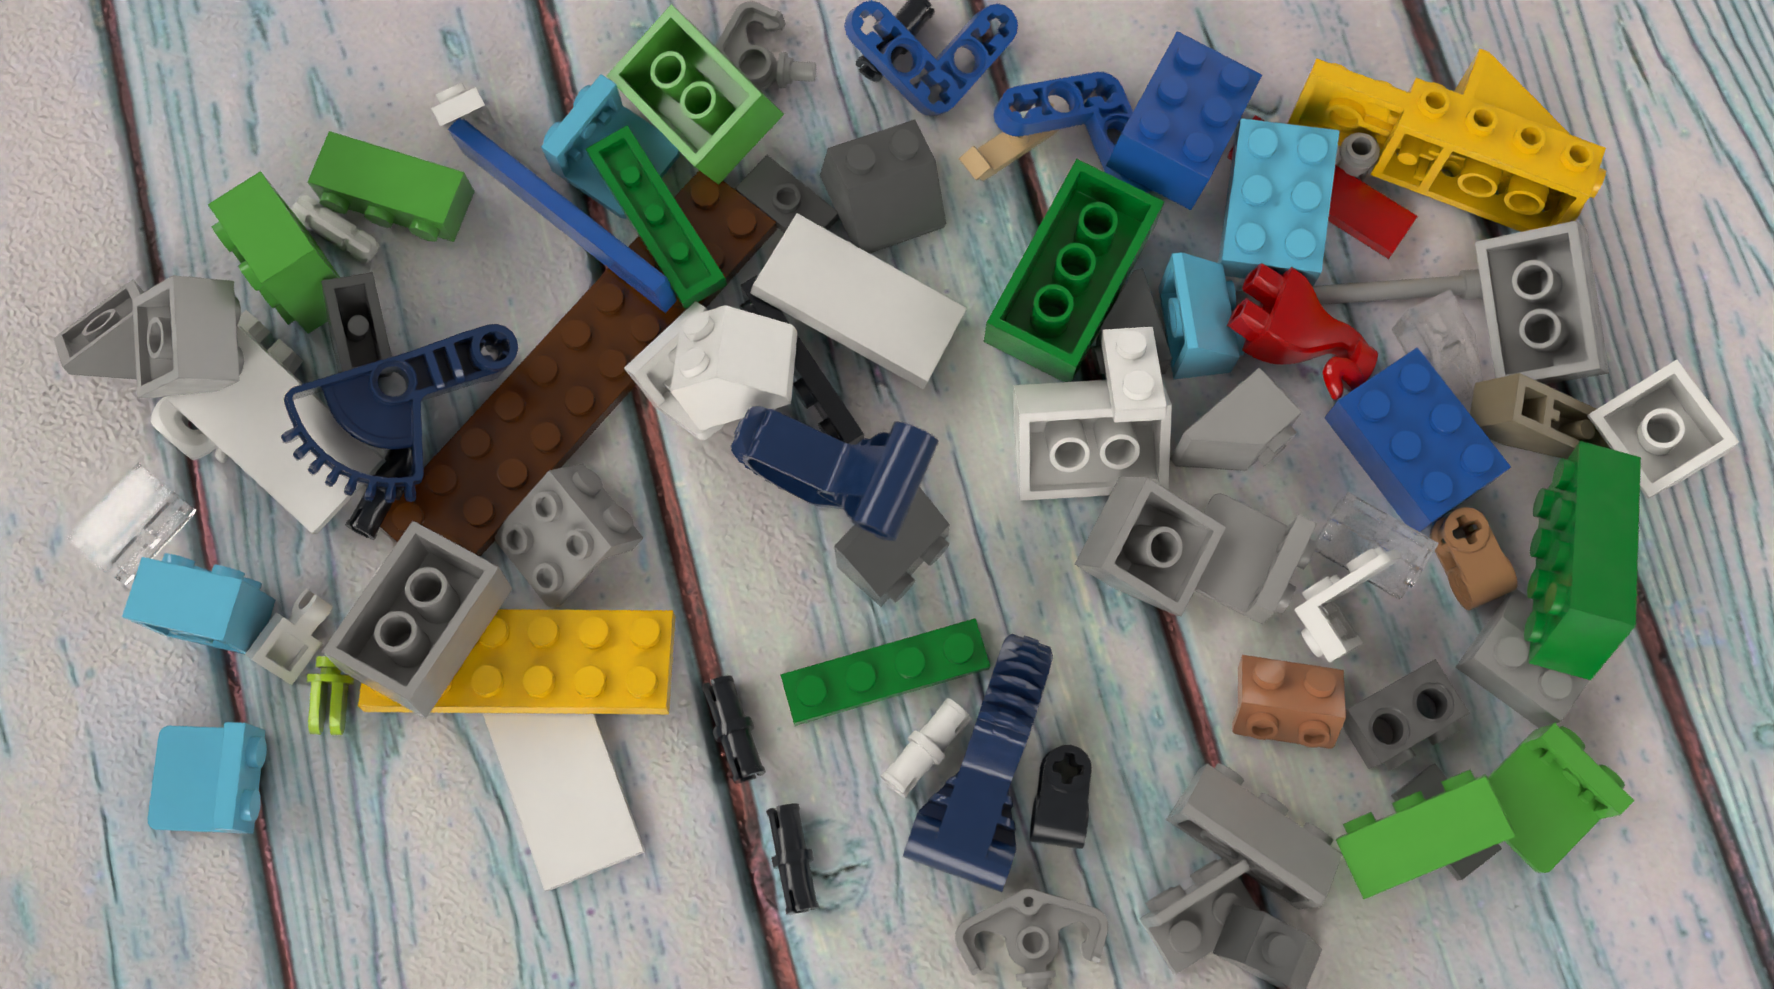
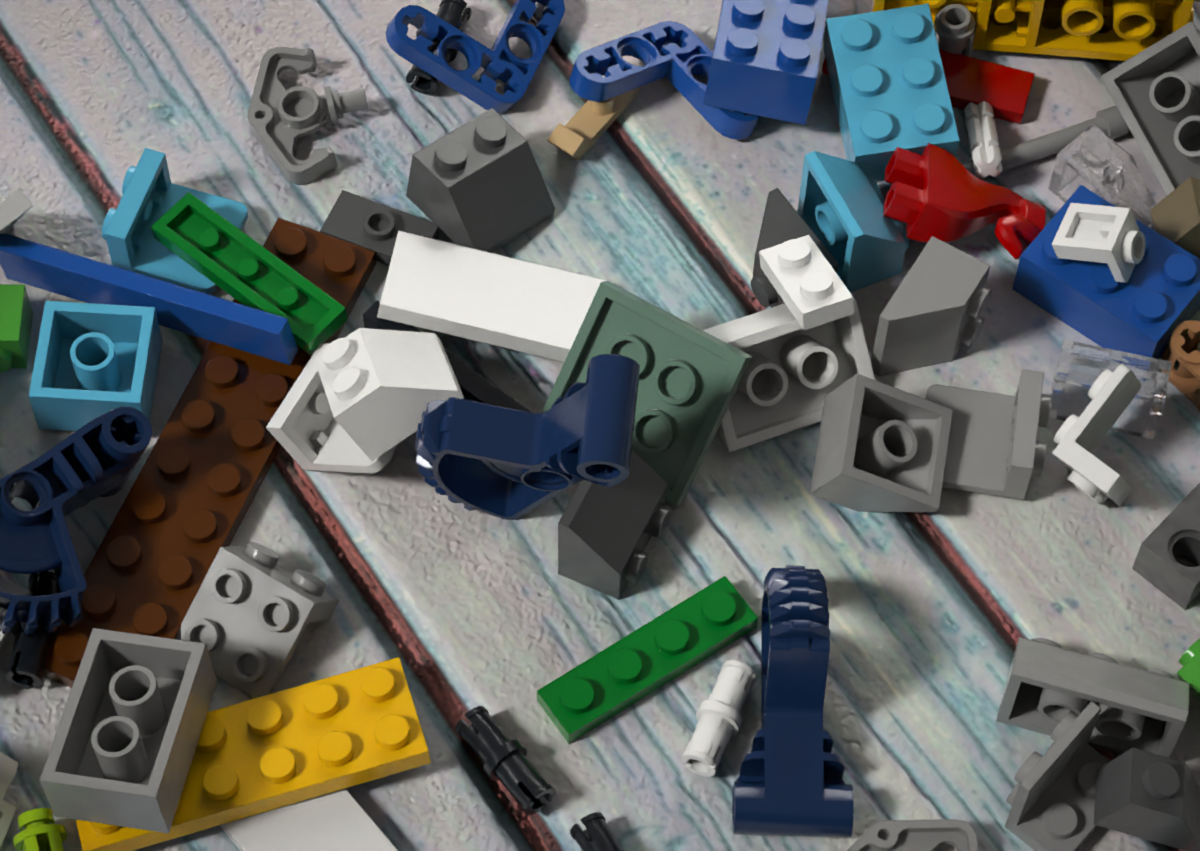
camera: 20 degrees left, 15 degrees down
bright green brick [606,4,784,185] -> none
green brick [984,158,1165,382] -> none
black piece [1030,745,1092,849] -> none
nougat bracket [1232,655,1346,749] -> none
none -> medium azure brick [29,301,162,431]
none -> sand green plate [542,281,752,506]
none -> white axle [964,101,1003,179]
none -> white bracket [1051,203,1146,283]

